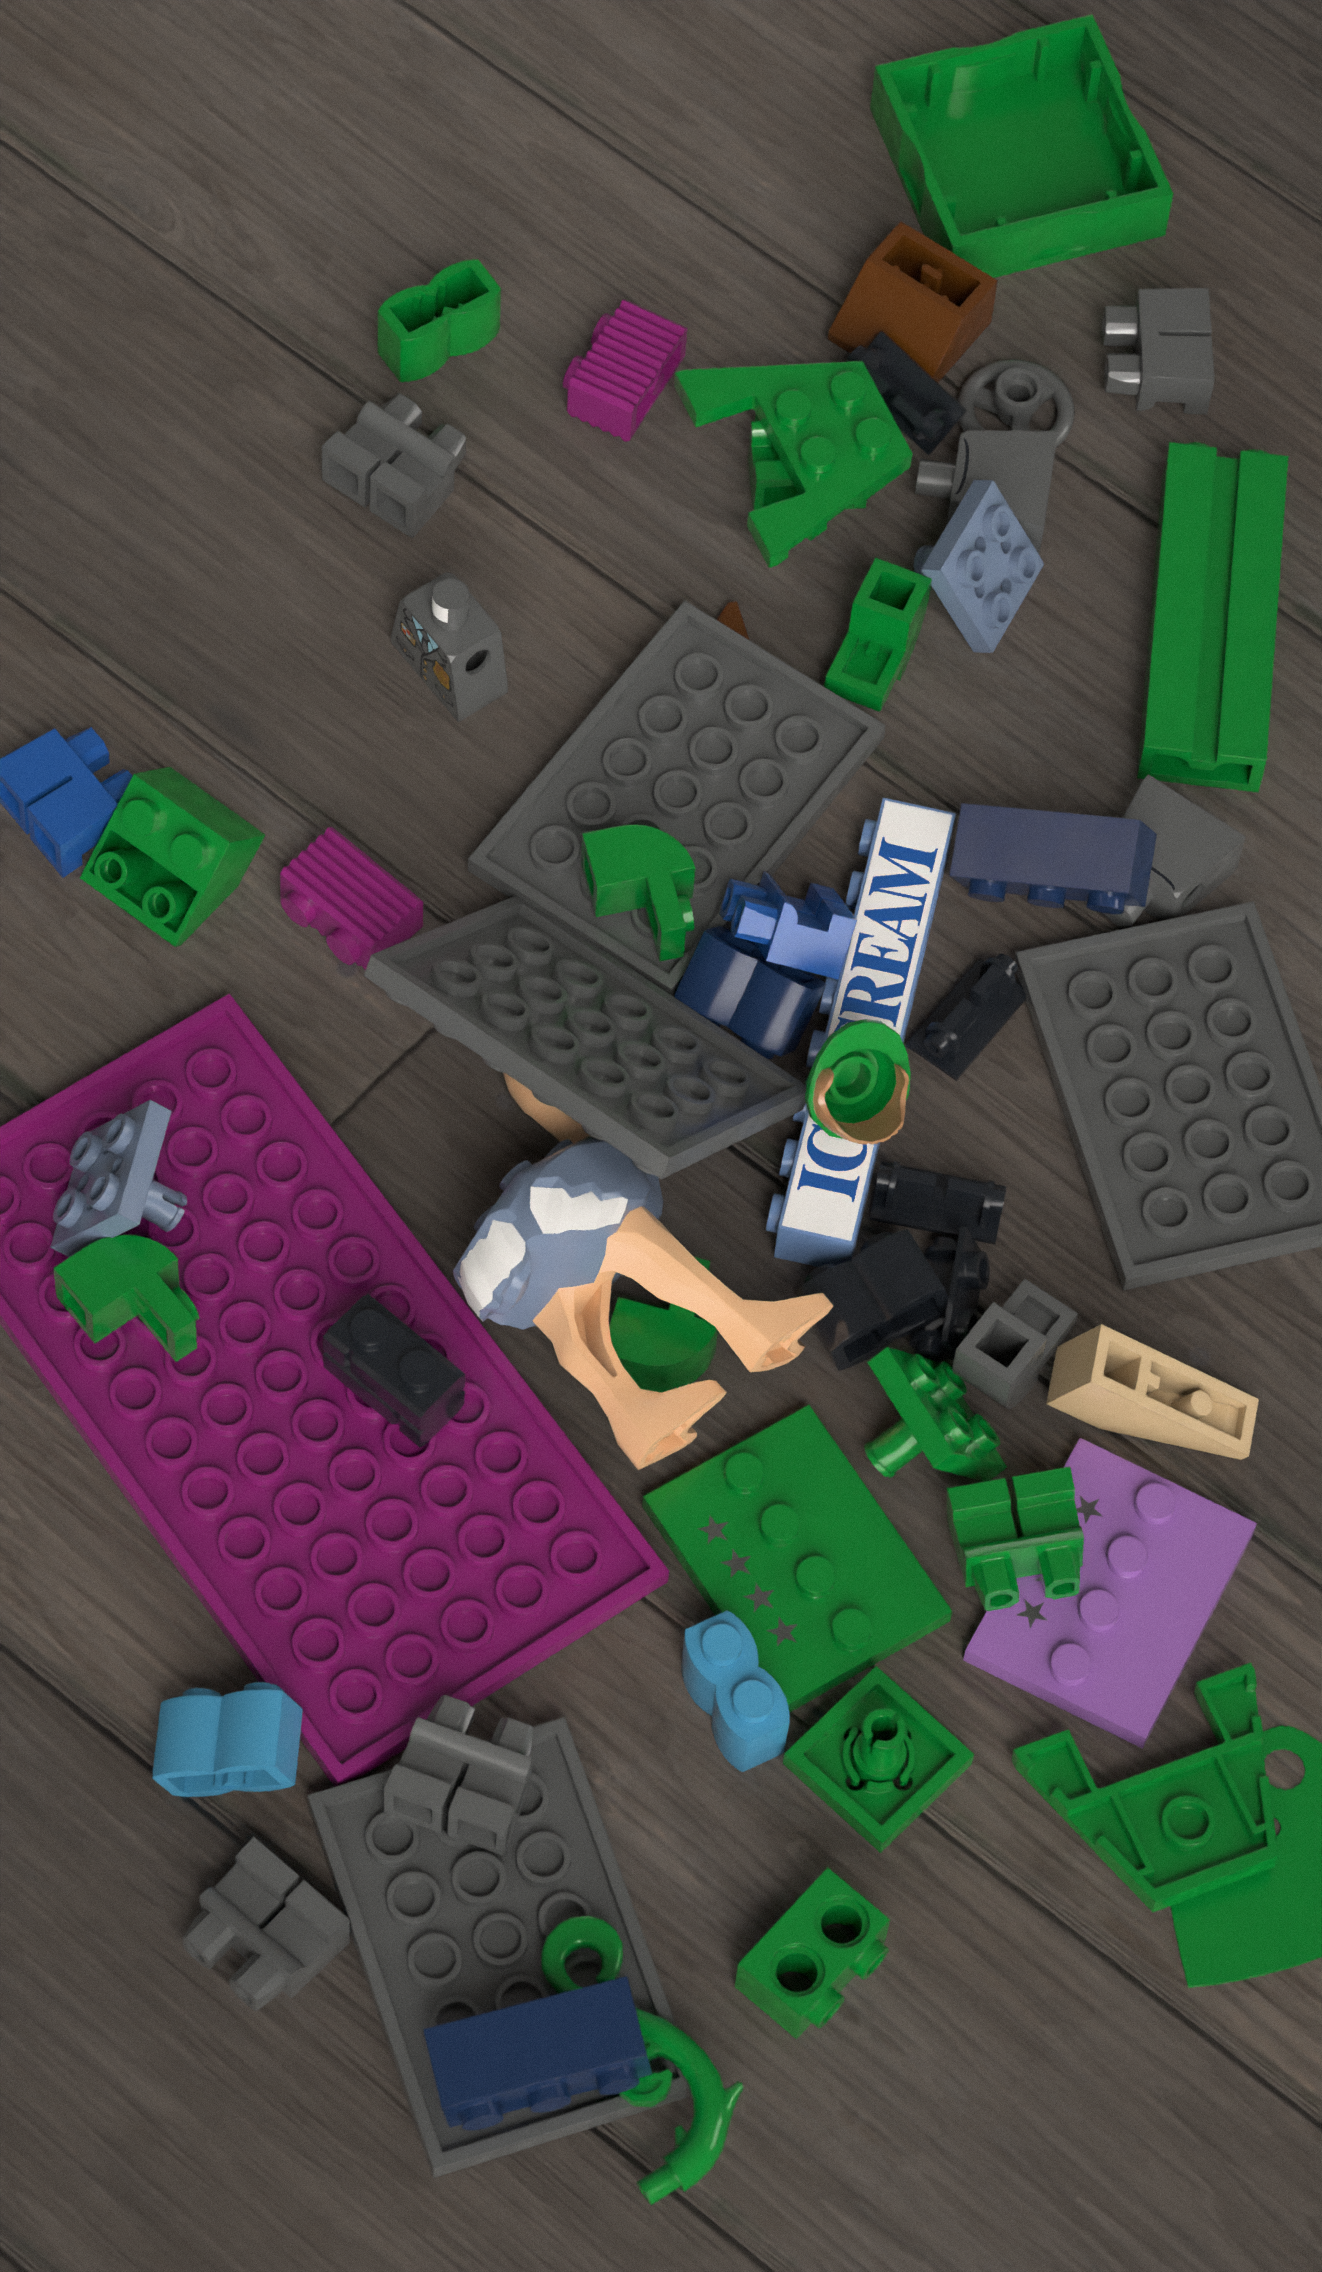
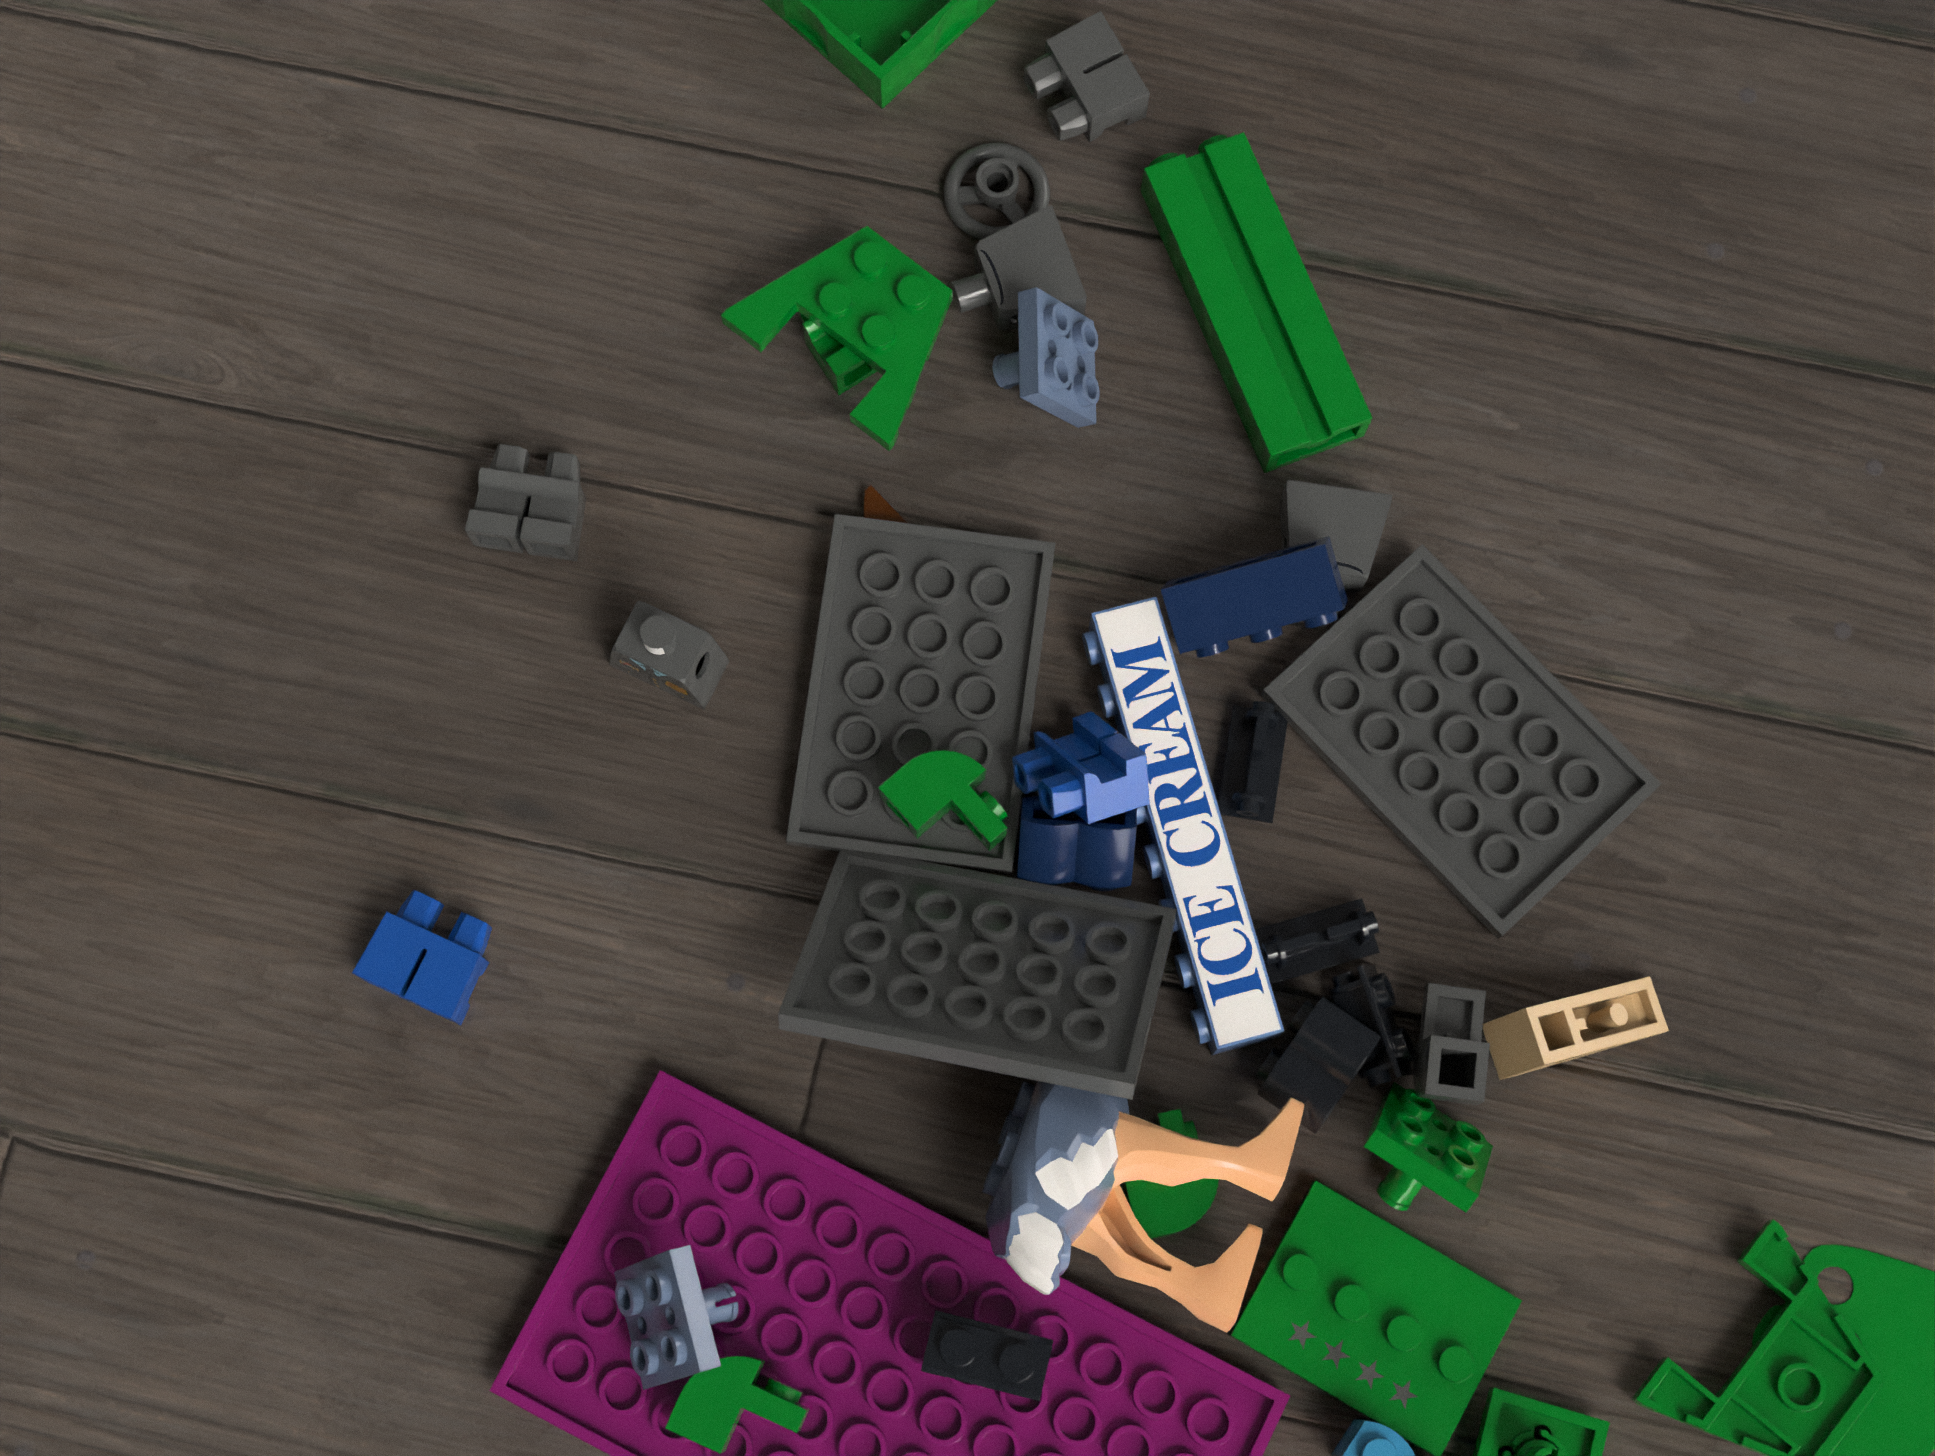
camera: 25 degrees left, 15 degrees up
green slope [80,767,265,947] -> none
magenta brick [280,827,423,971] -> none
green brick [378,259,501,382] -> none
magenta brick [563,299,688,442] -> none
green piece [805,1019,911,1145] -> none
green brick [824,557,932,712] -> none
reddish brown slope [827,221,998,382] -> none
black hinge [846,331,967,455] -> none
green hips [947,1466,1084,1611] -> none
medium lavender plate [963,1438,1257,1749] -> none

